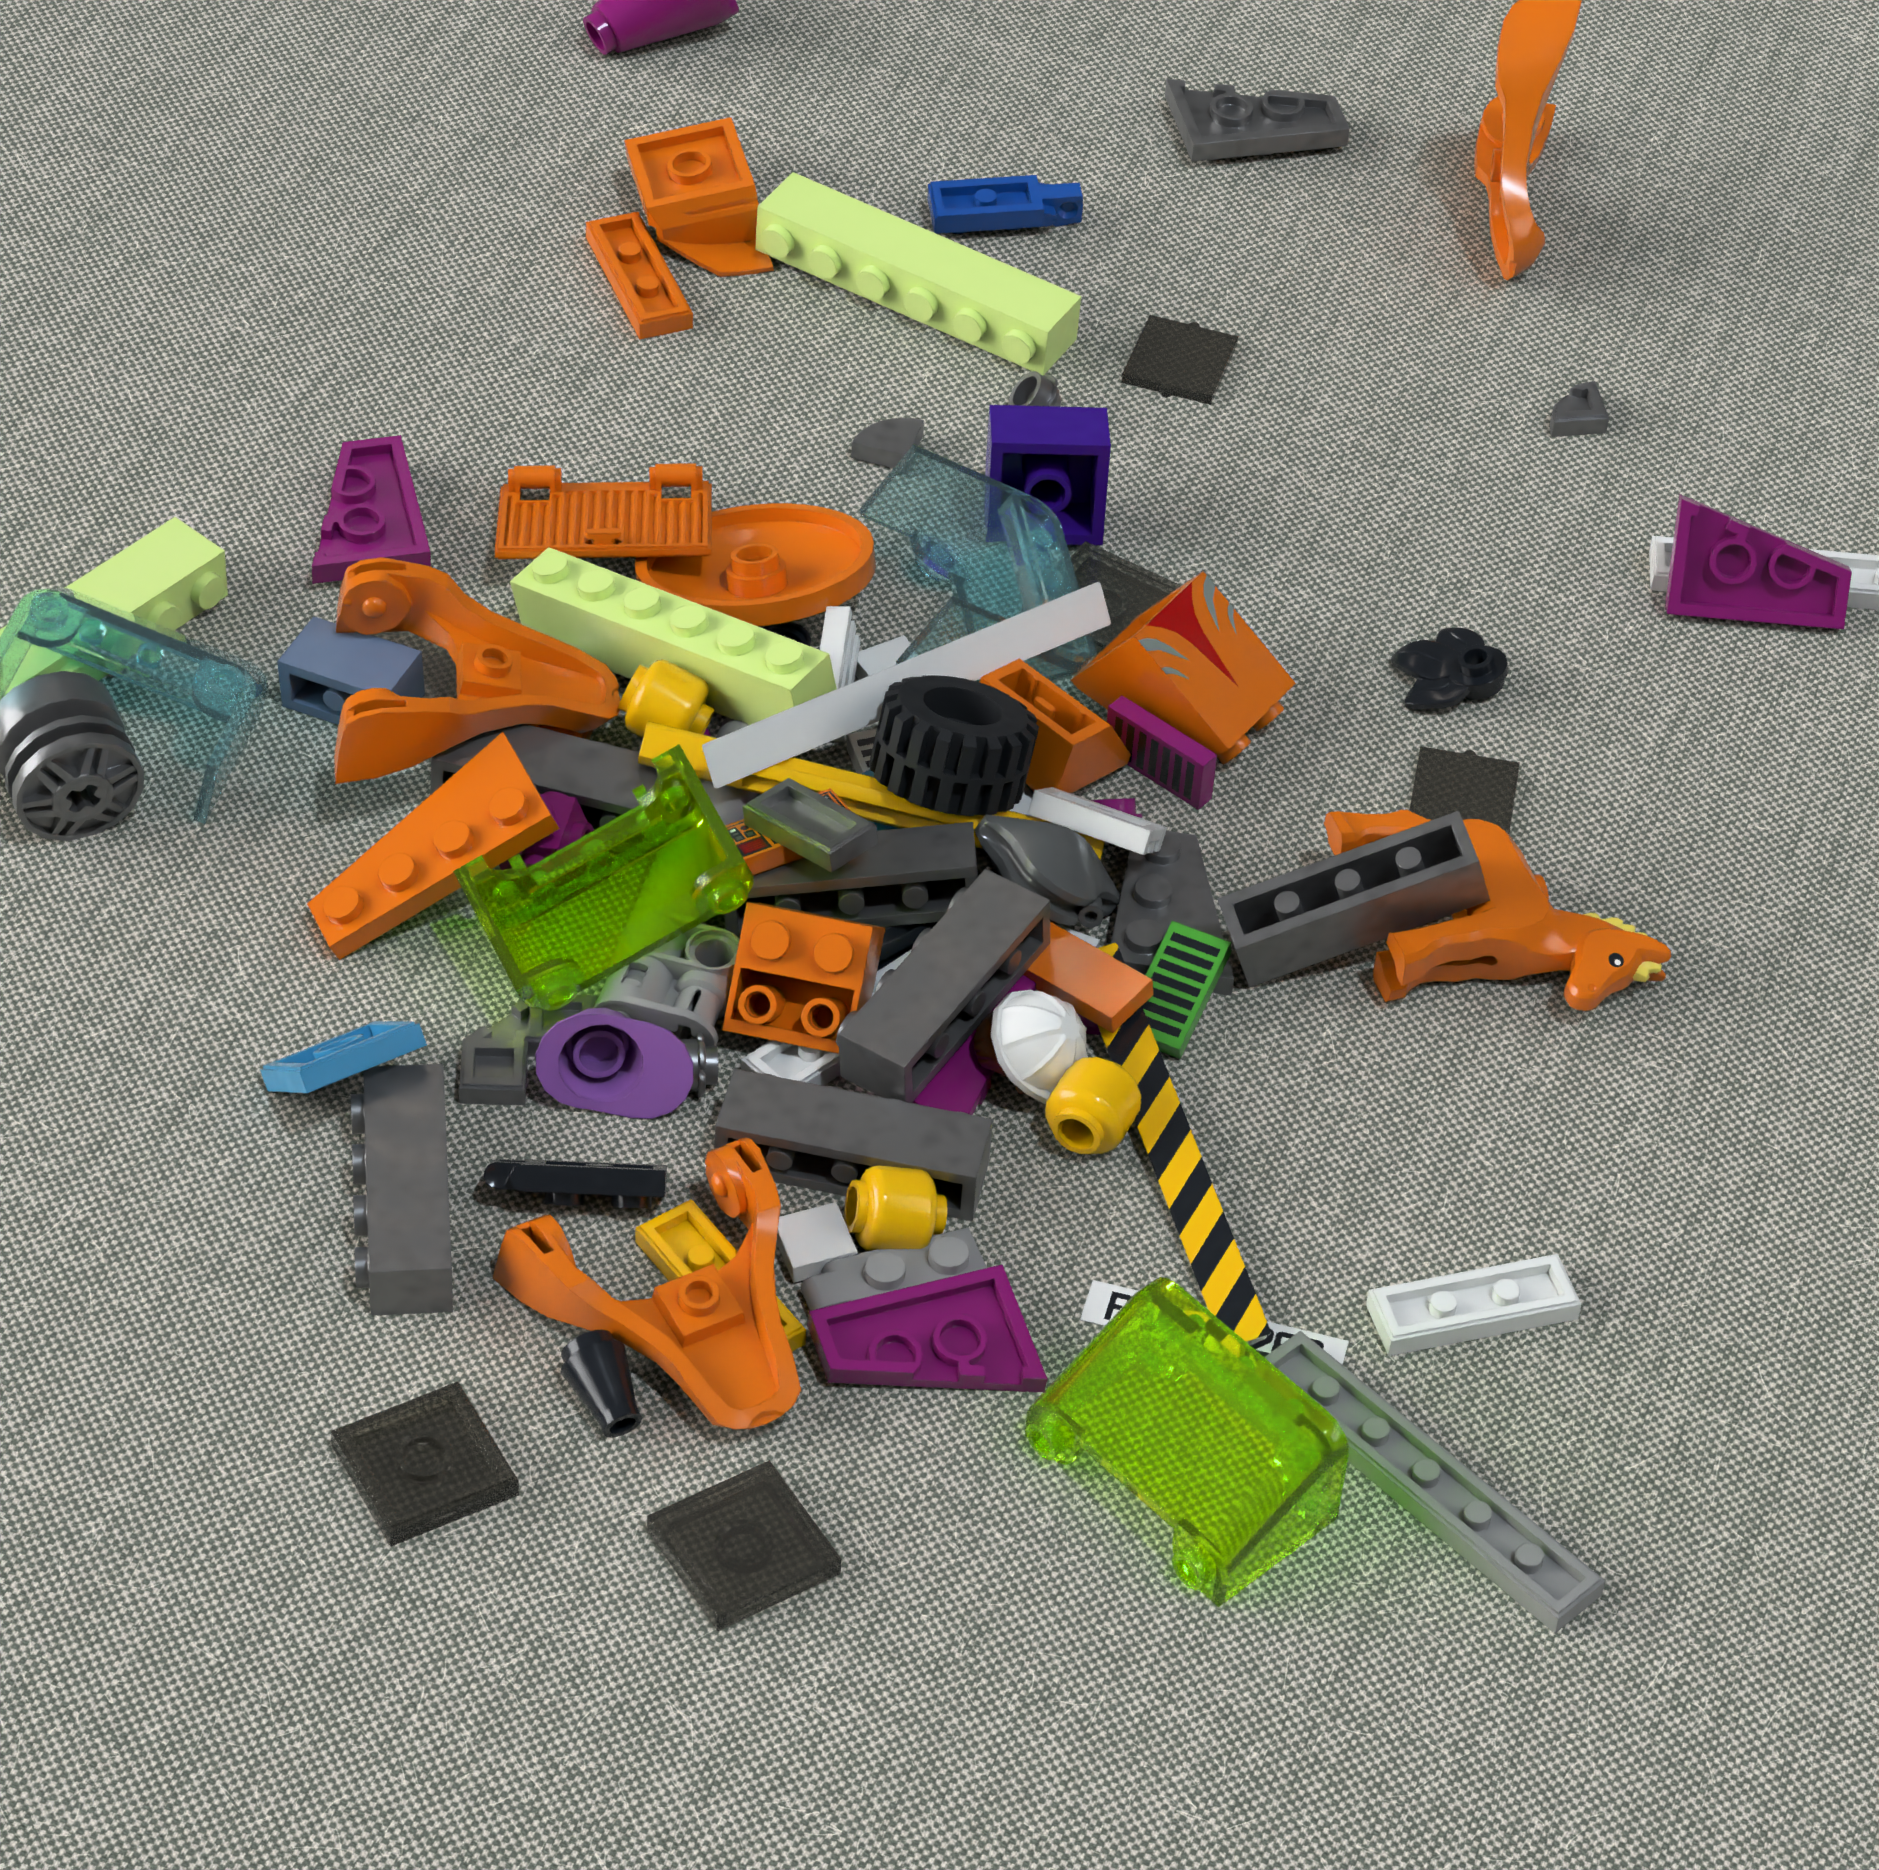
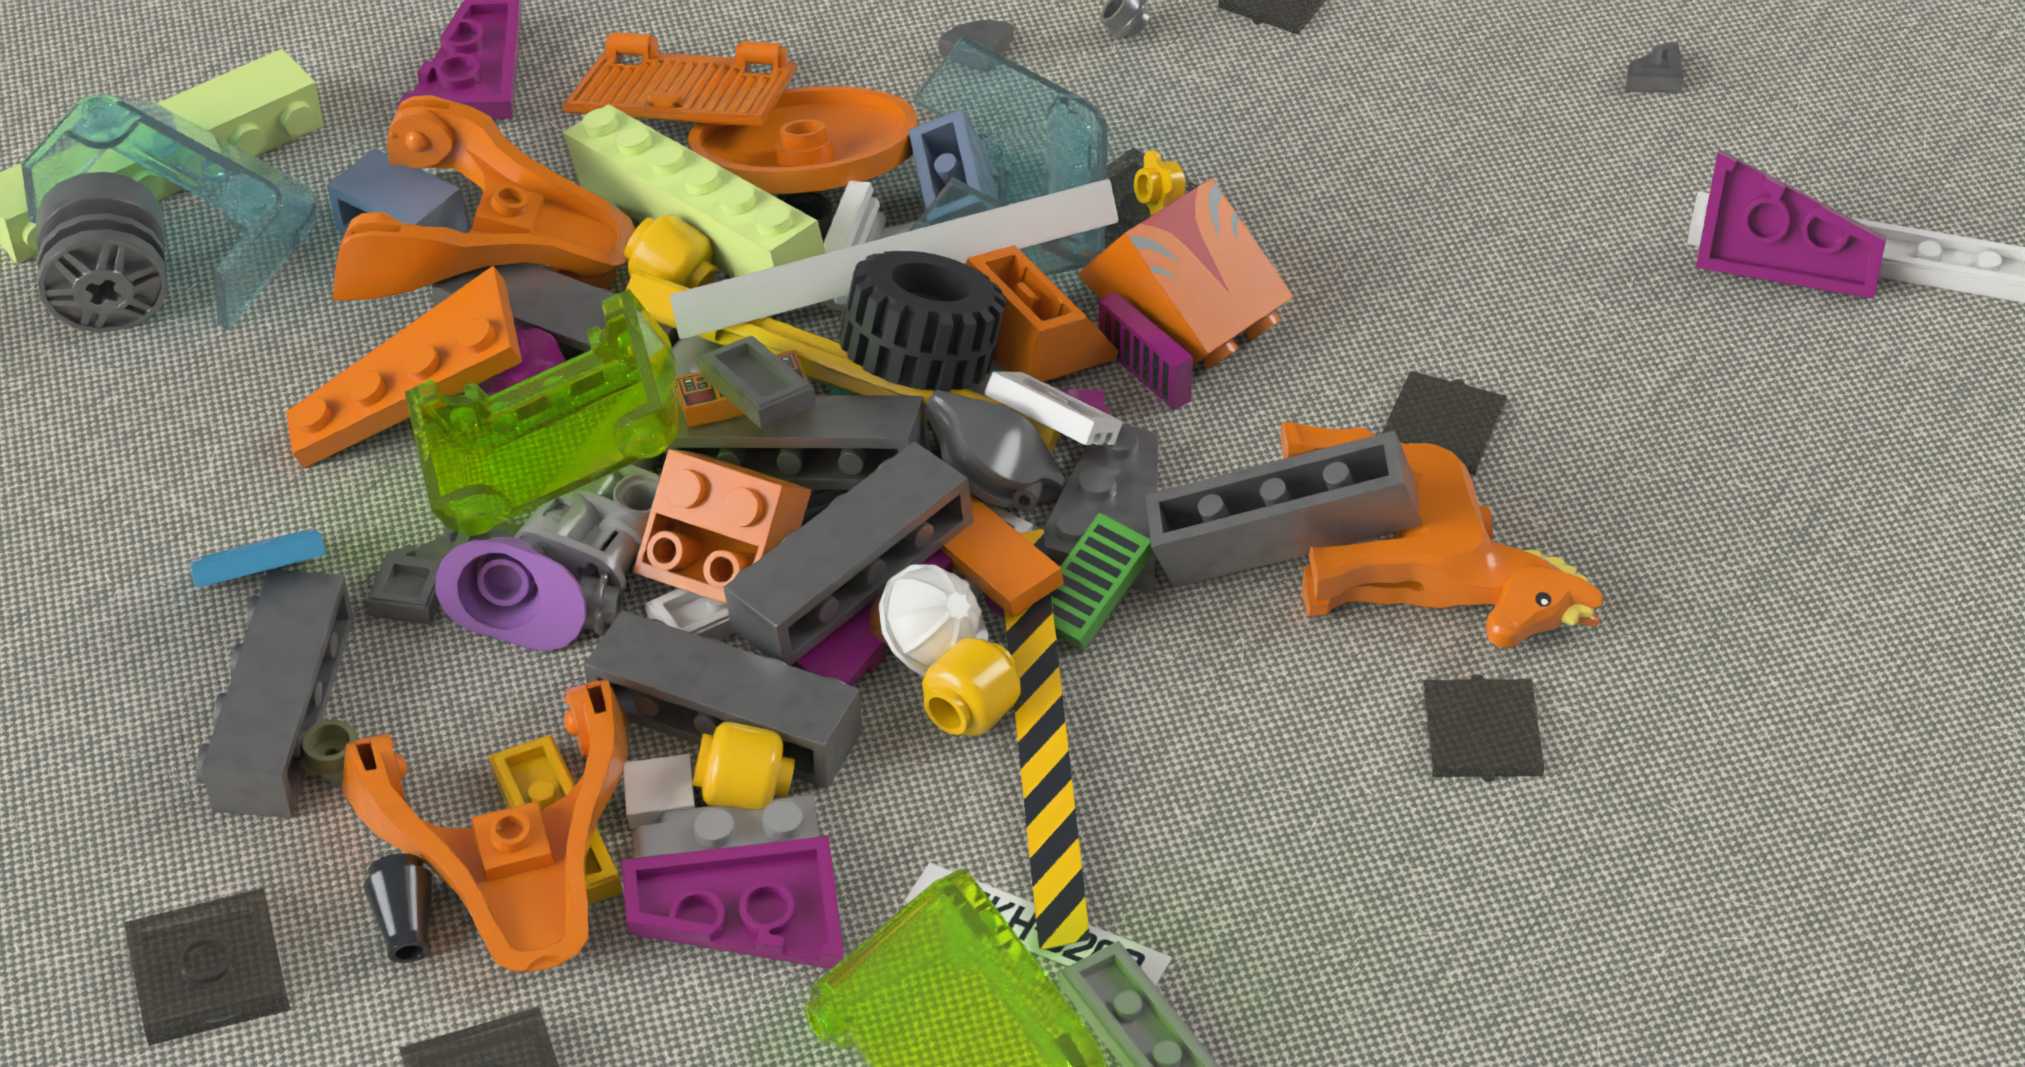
camera: 15 degrees right, 0 degrees up
black hinge [484,1159,667,1208] -> none
dark purple brick [983,405,1111,545] -> none
white tile [1366,1254,1581,1356] -> none
black plate [1391,628,1508,709] -> none
none -> olive plate [299,720,358,782]
none -> sand blue brick [908,109,1000,225]
none -> yellow plate [1134,150,1186,216]
none -> clear smoke piece [1422,674,1544,782]

